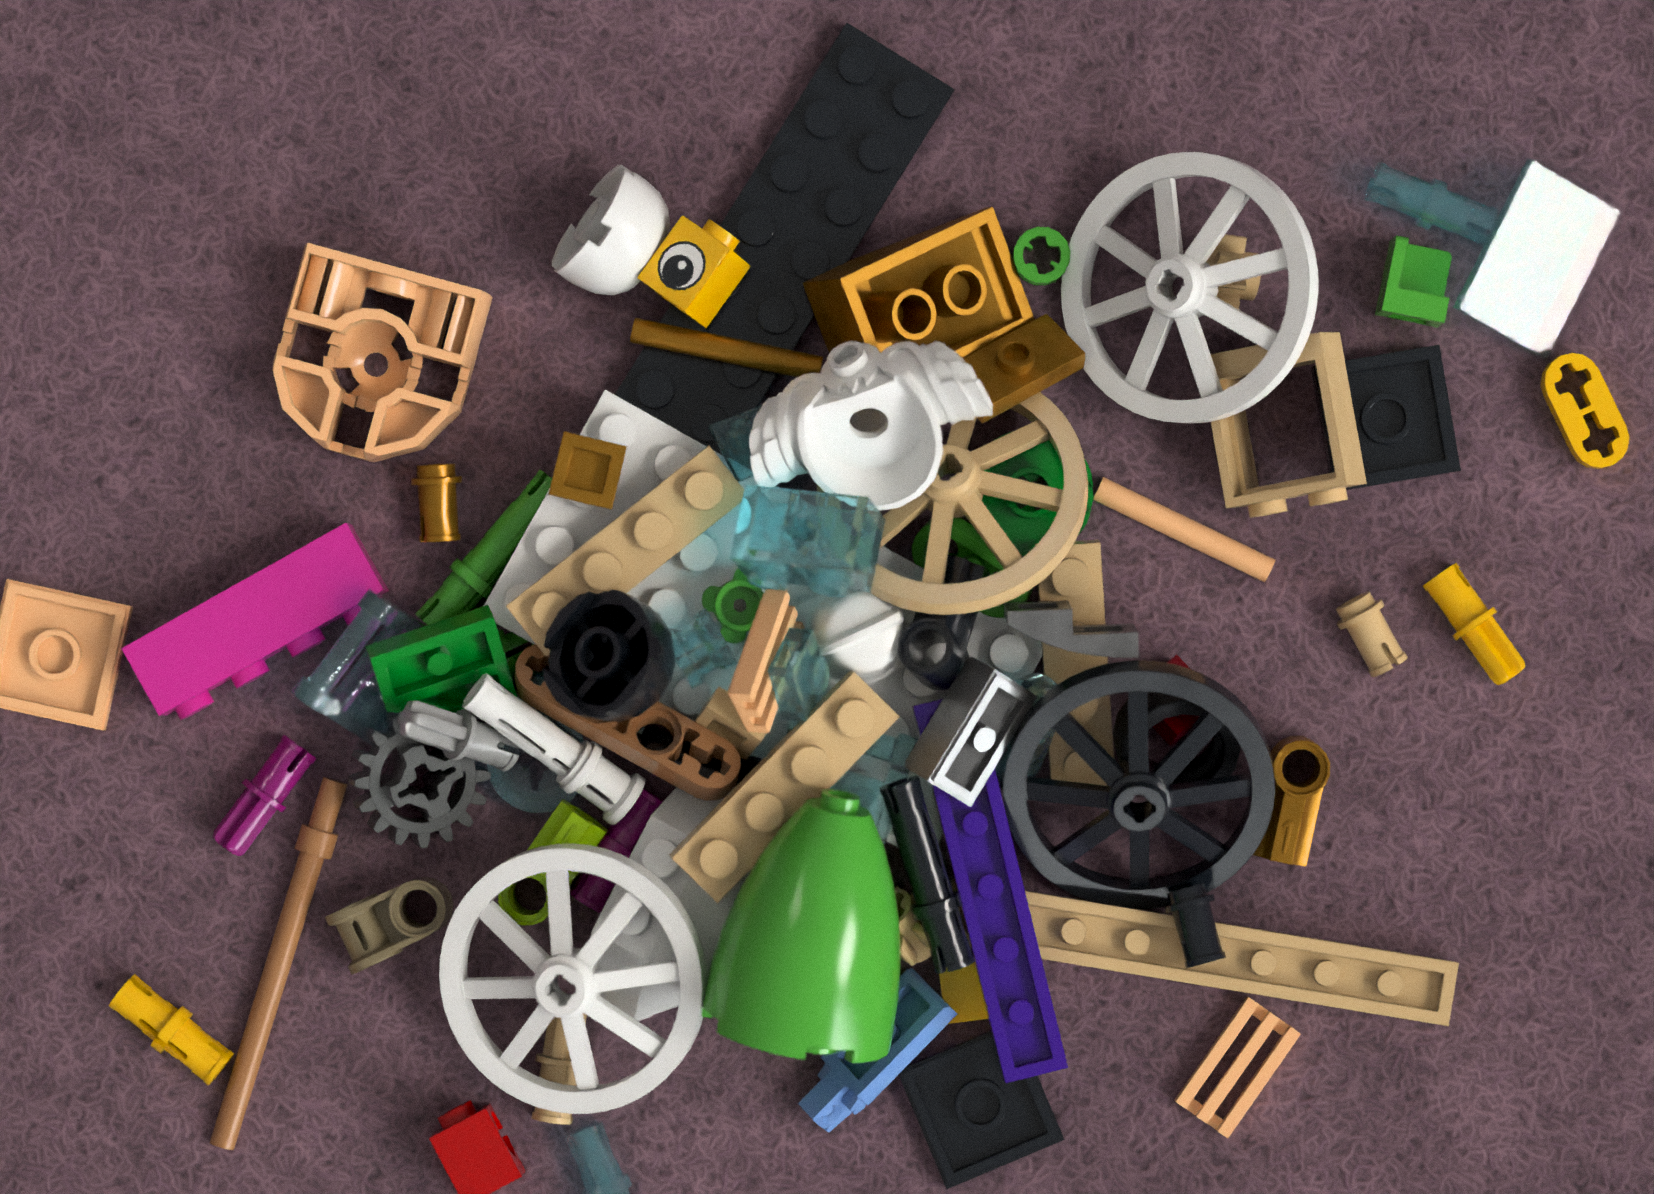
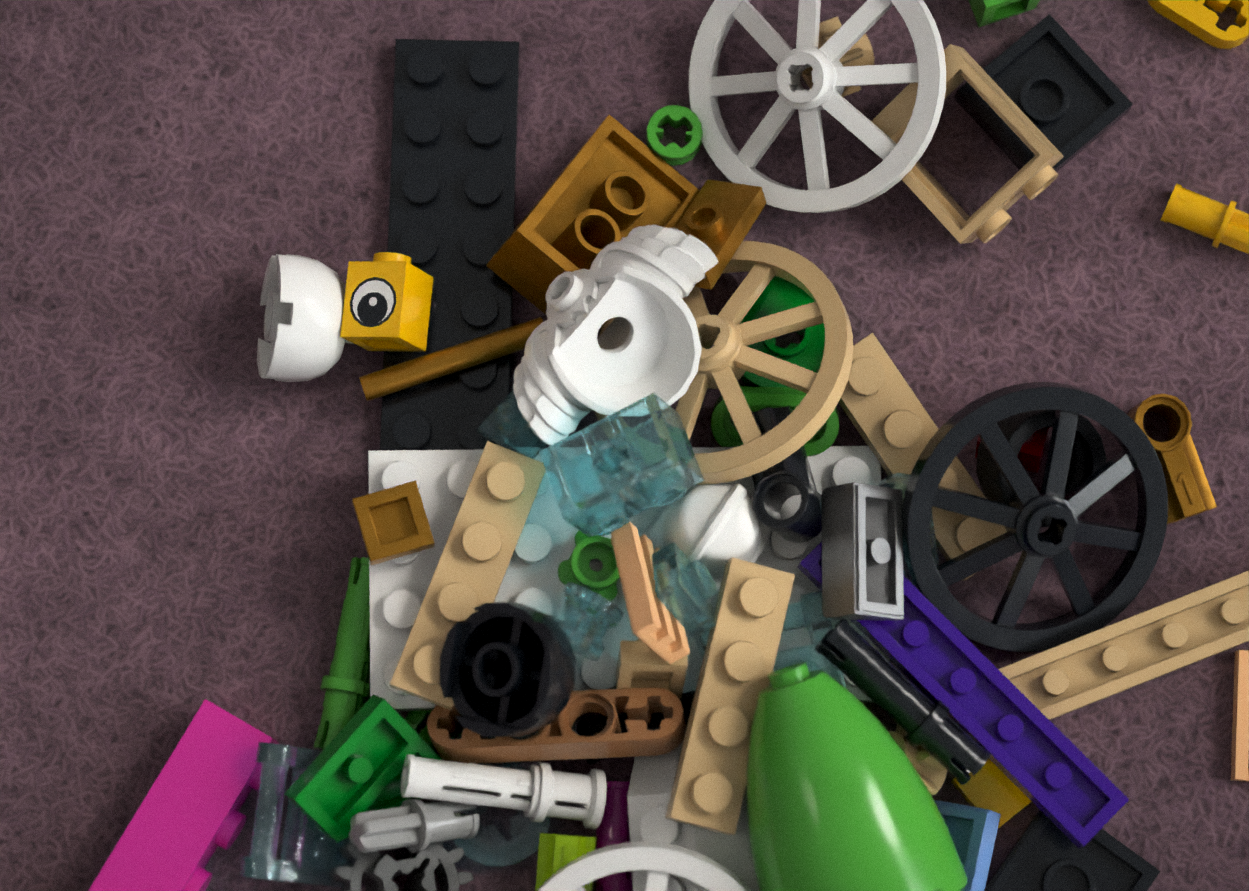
camera: 35 degrees left, 10 degrees down
light nougat connector [272,243,492,462] -> none
pearl gold pin [411,464,462,542] -> none
flat silver slope [1004,600,1139,658] -> none
light nougat bar [1093,477,1275,582] -> none
black pin [1164,883,1226,968] -> none
tan pin [1336,591,1408,677] -> none

